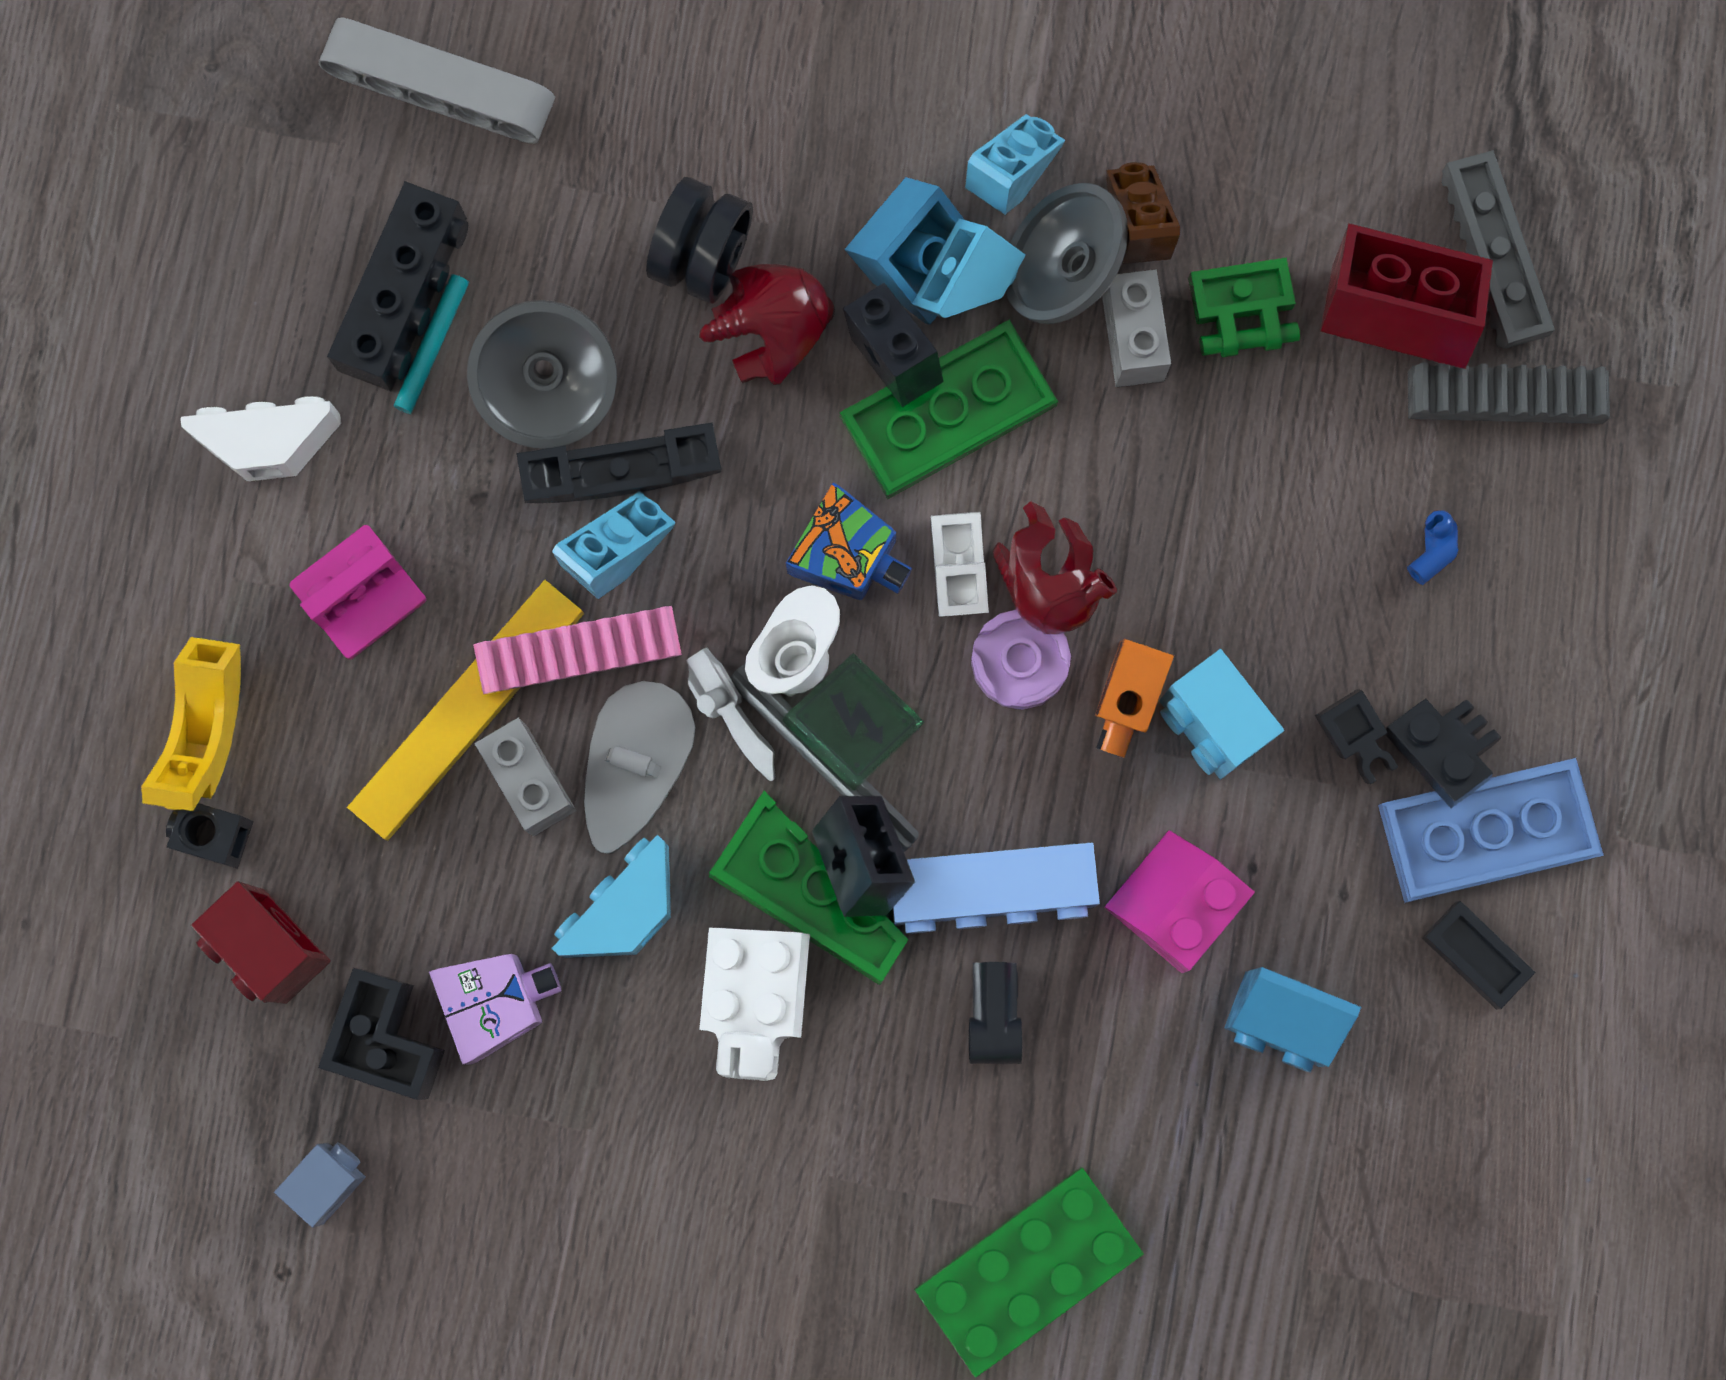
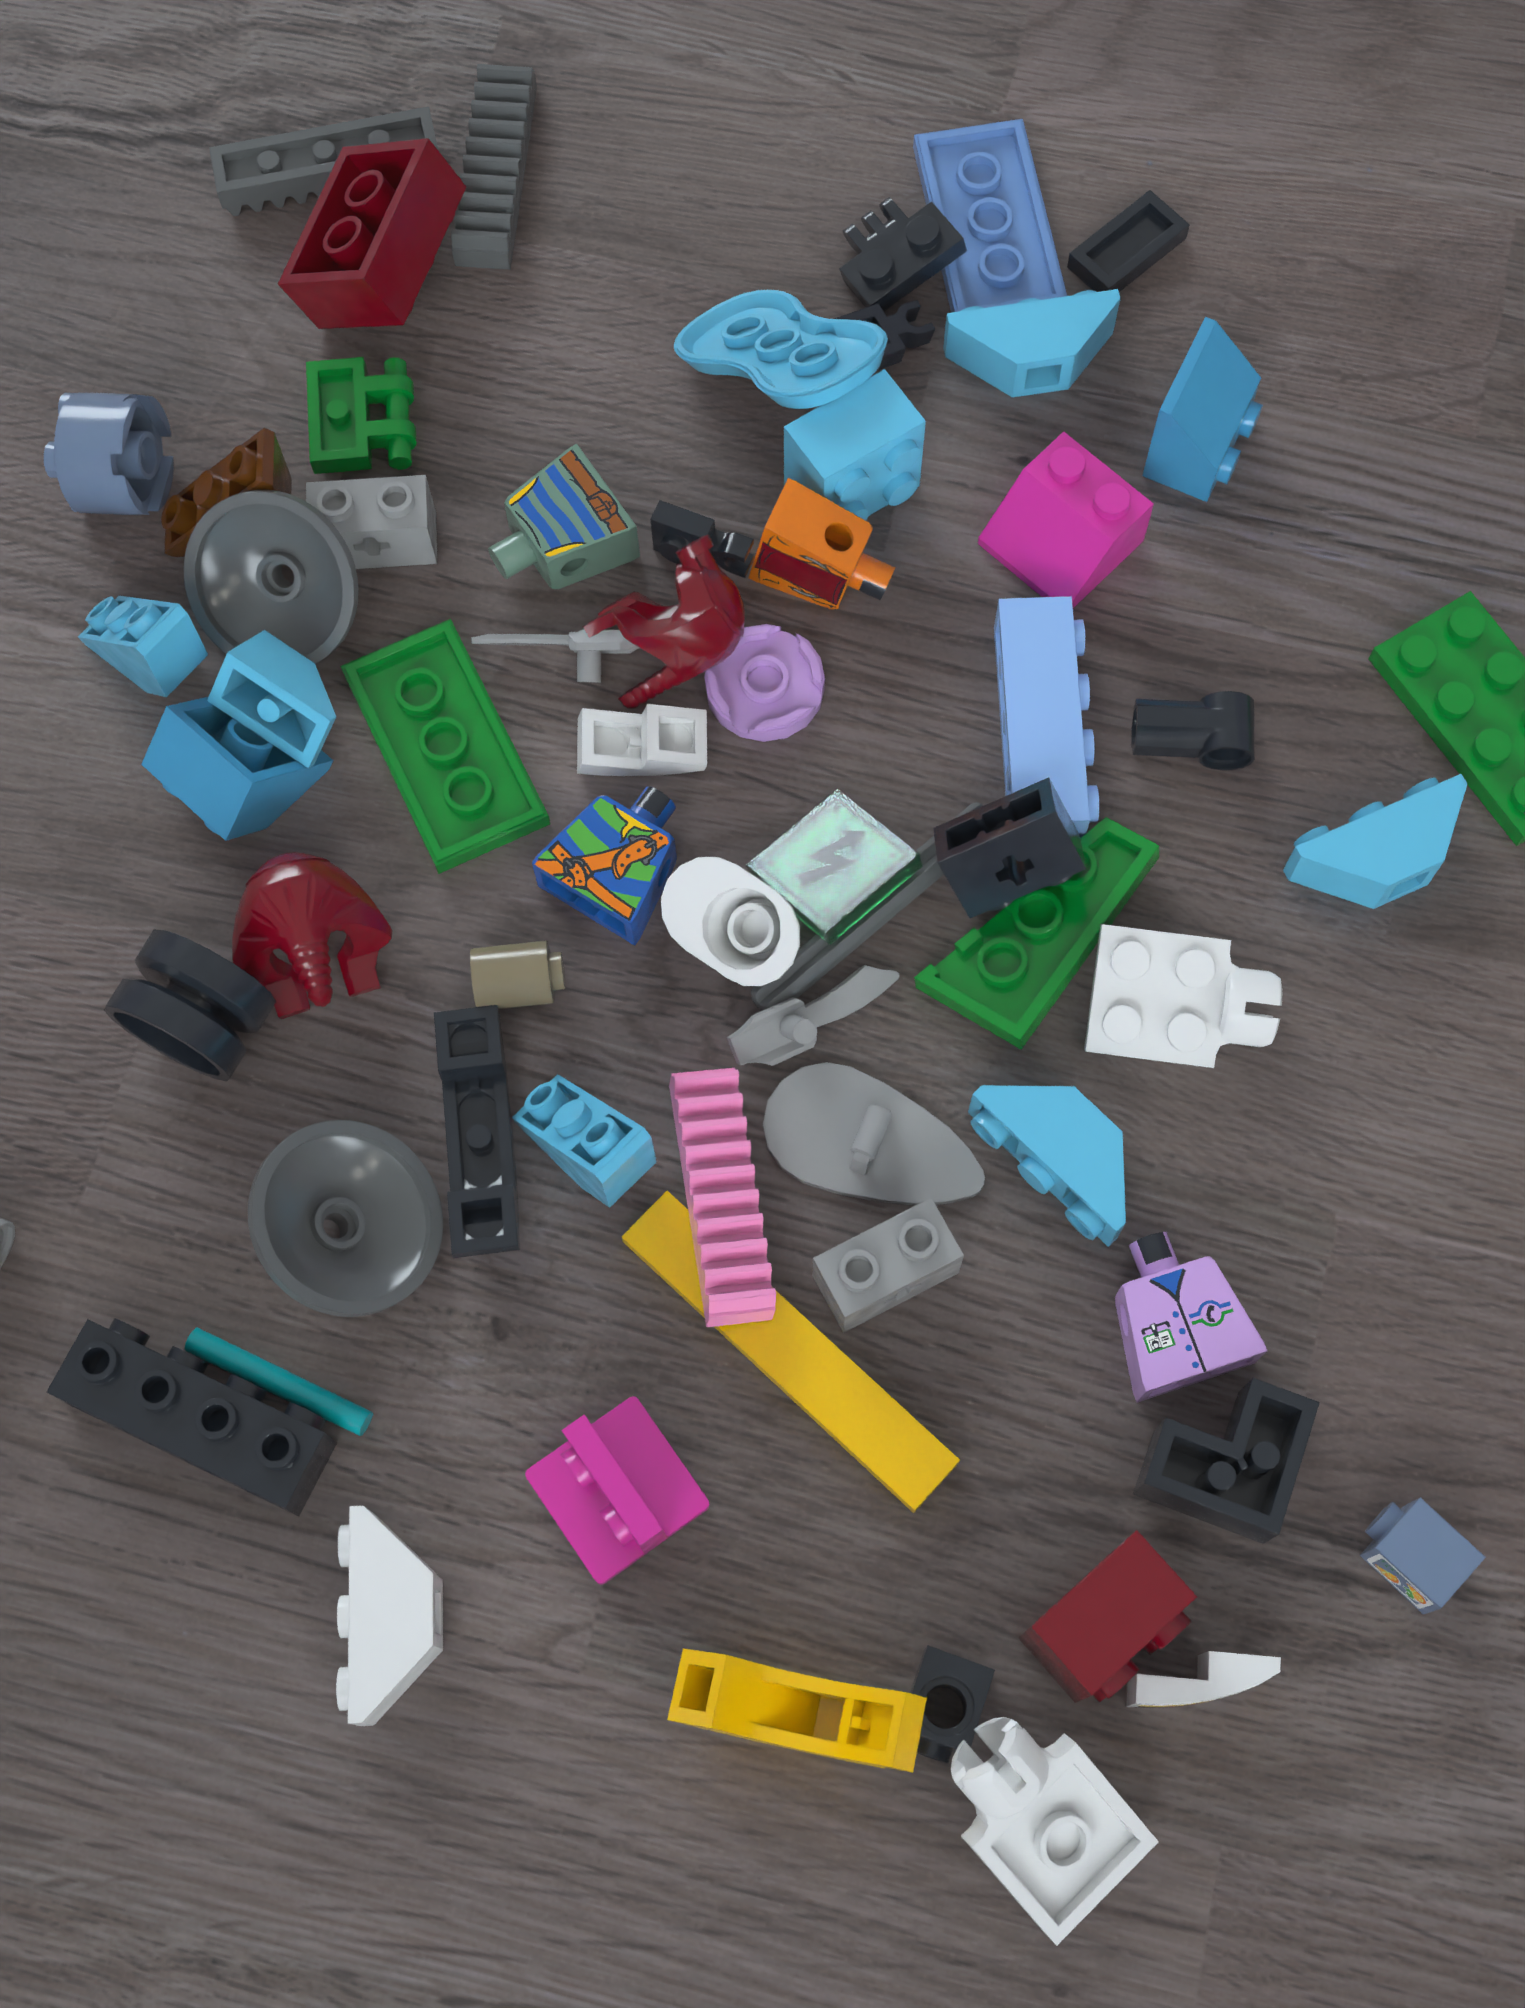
camera: 85 degrees left, 10 degrees down
black brick [843,283,944,407] -> none
blue arm [1407,510,1458,585] -> none
none -> sand blue brick [44,392,174,516]
none -> dark tan brick [470,940,565,1009]
none -> light grey piece [471,630,640,683]
none -> sand green torso [488,444,640,589]
none -> black plate [650,500,754,578]
none -> medium azure plate [674,290,888,409]
none -> medium azure slope [943,289,1120,397]
none -> white plate [951,1717,1159,1946]
none -> white slope [1126,1651,1281,1708]
none -> medium azure slope [1283,774,1467,909]

